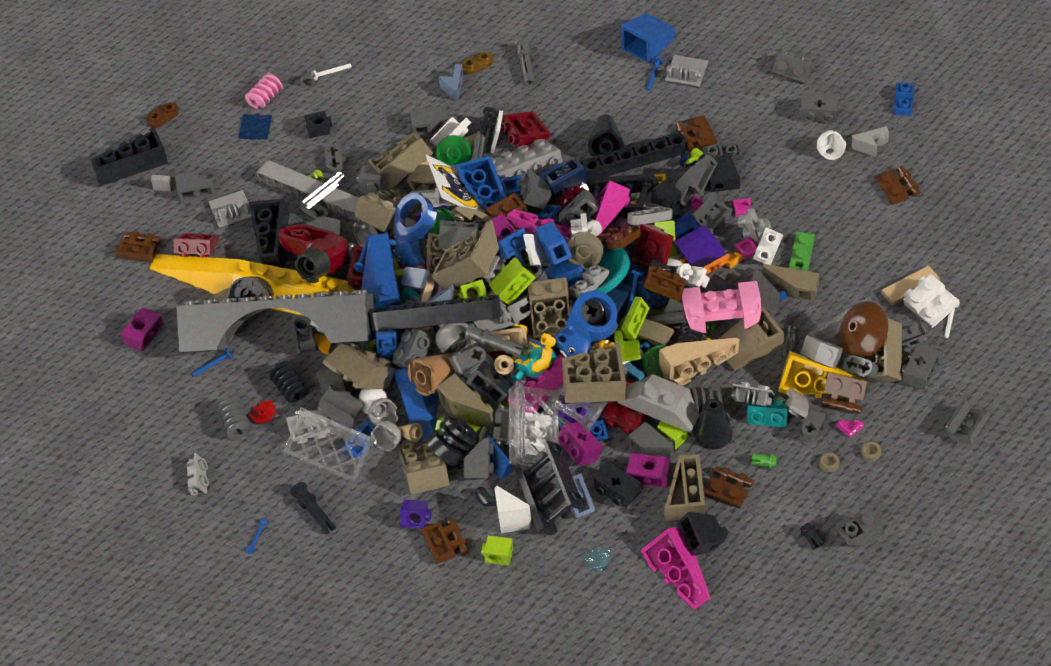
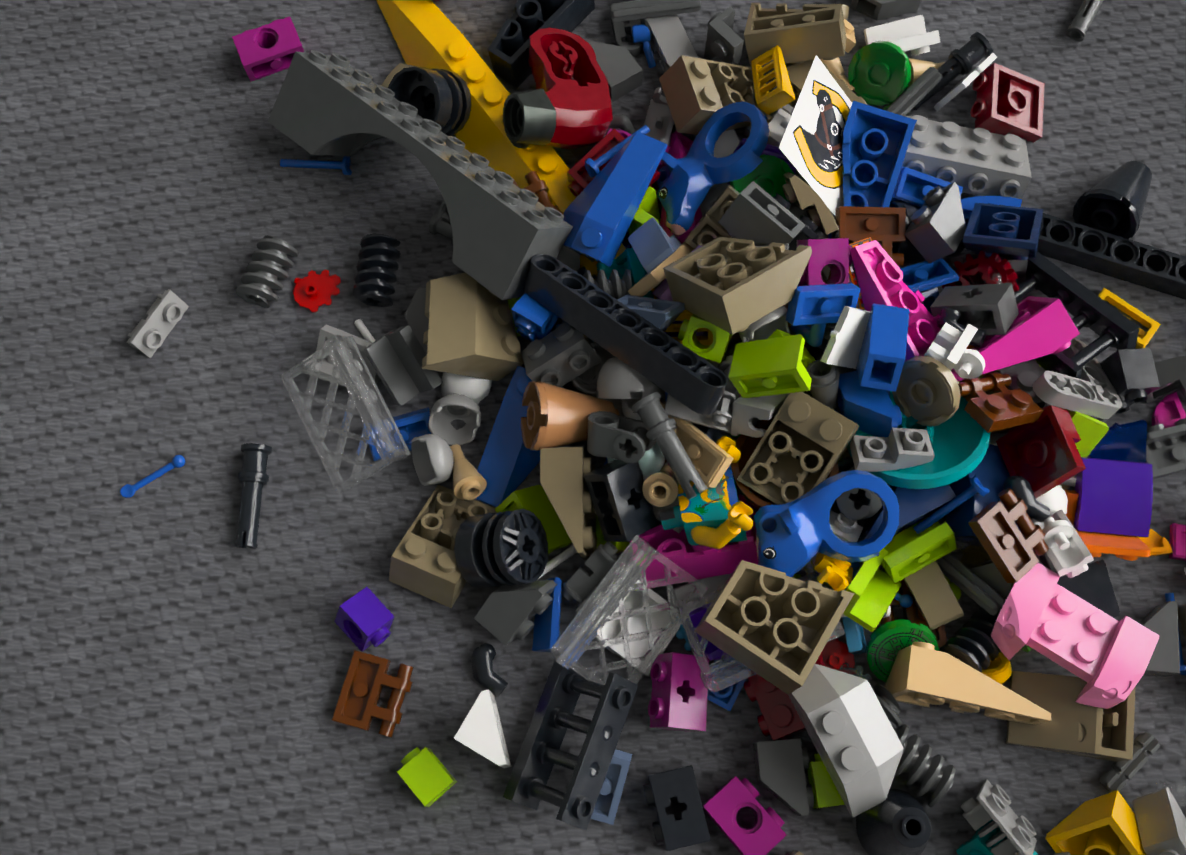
camera: 35 degrees right, 20 degrees up
none -> blue hand [632,25,656,68]
none -> yellow slope [751,45,796,115]

